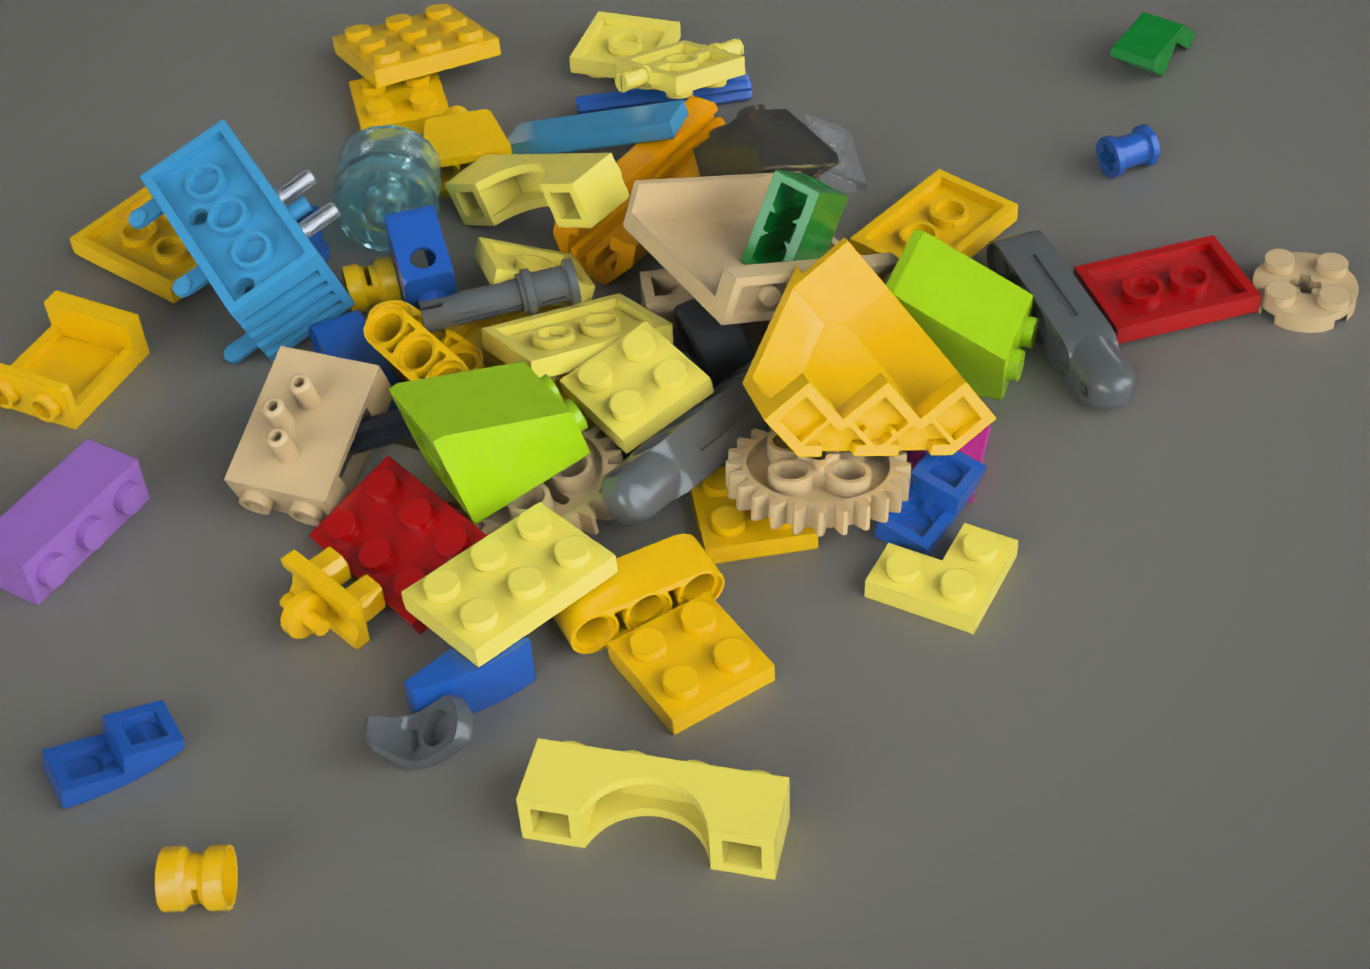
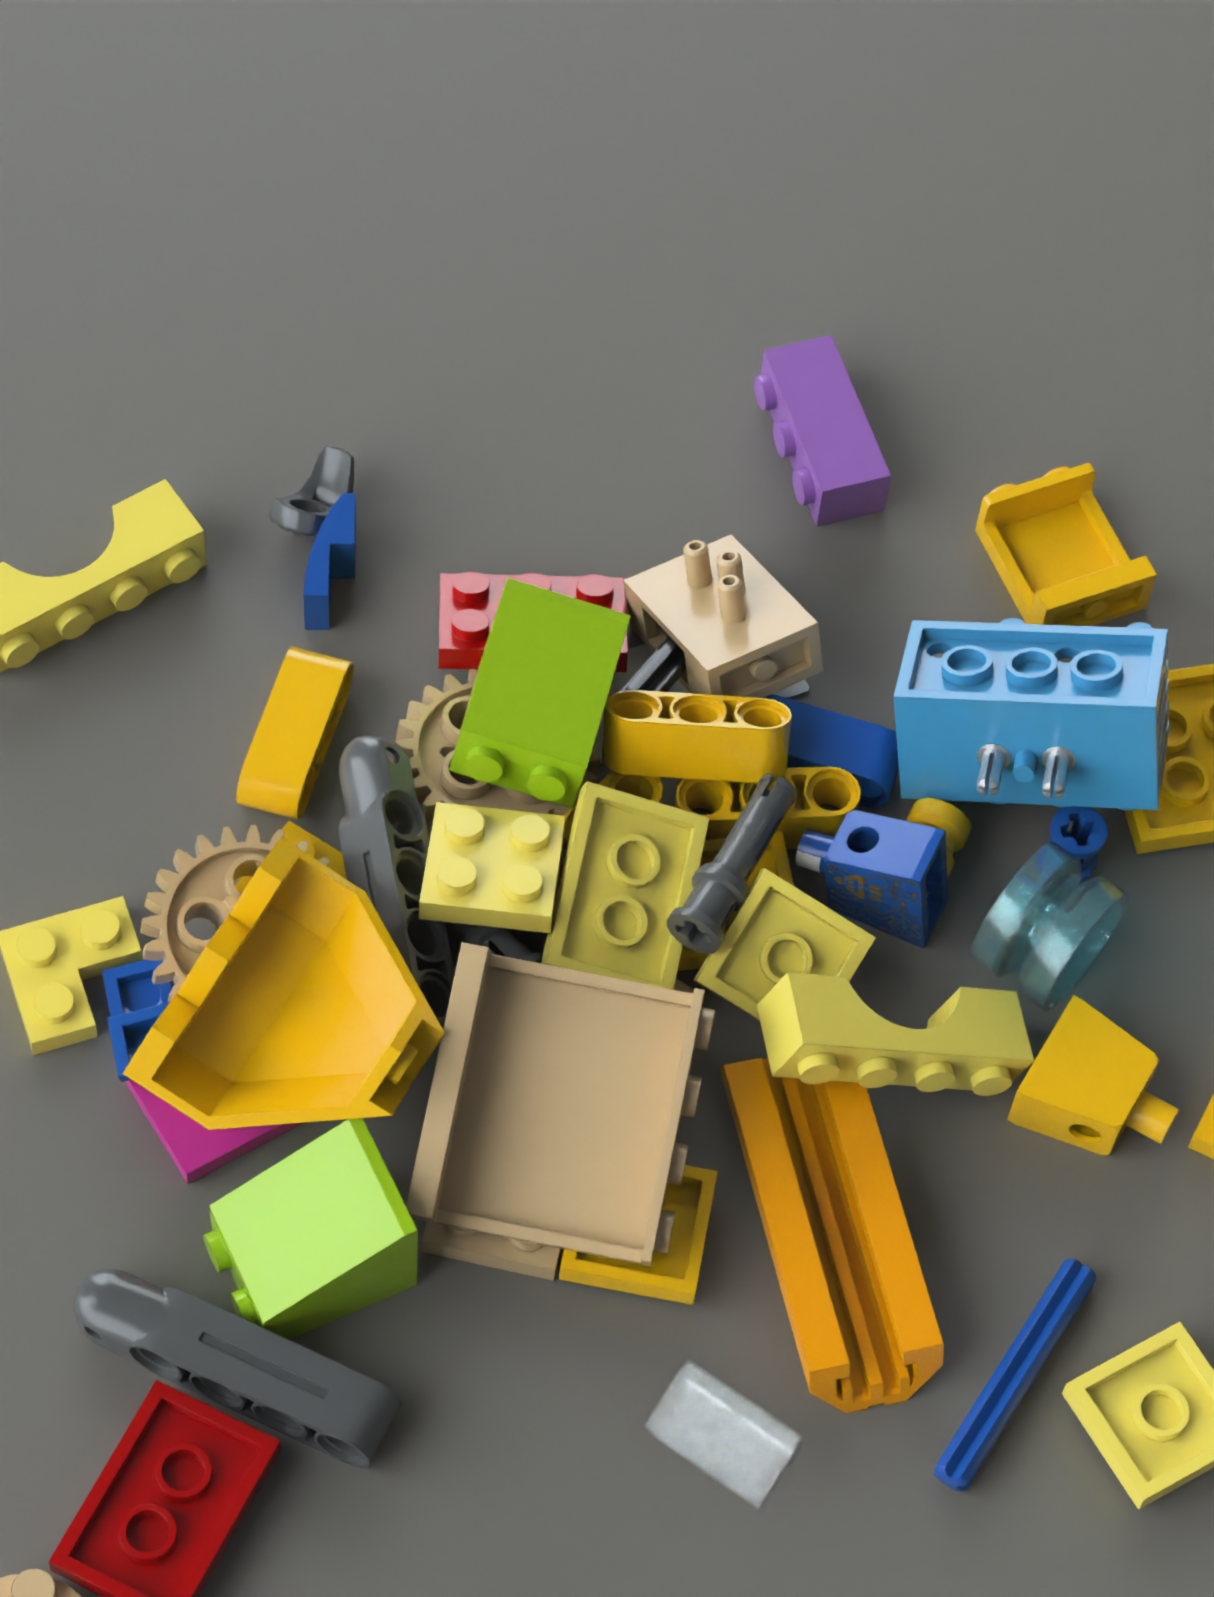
camera: 125 degrees right, 15 degrees up
blue slope [42,700,184,810] -> none
yellow wheel [155,844,238,913] -> none
yellow hips [280,546,386,650] -> none
light yellow plate [401,502,618,668] -> none
dark azure tile [507,100,688,154] -> none
yellow plate [607,592,775,735] -> none
light yellow plate [615,38,745,99] -> none
clear smoke slope [693,104,840,178] -> none
green torso [741,169,848,265] -> none
yellow plate [850,169,1018,258] -> none

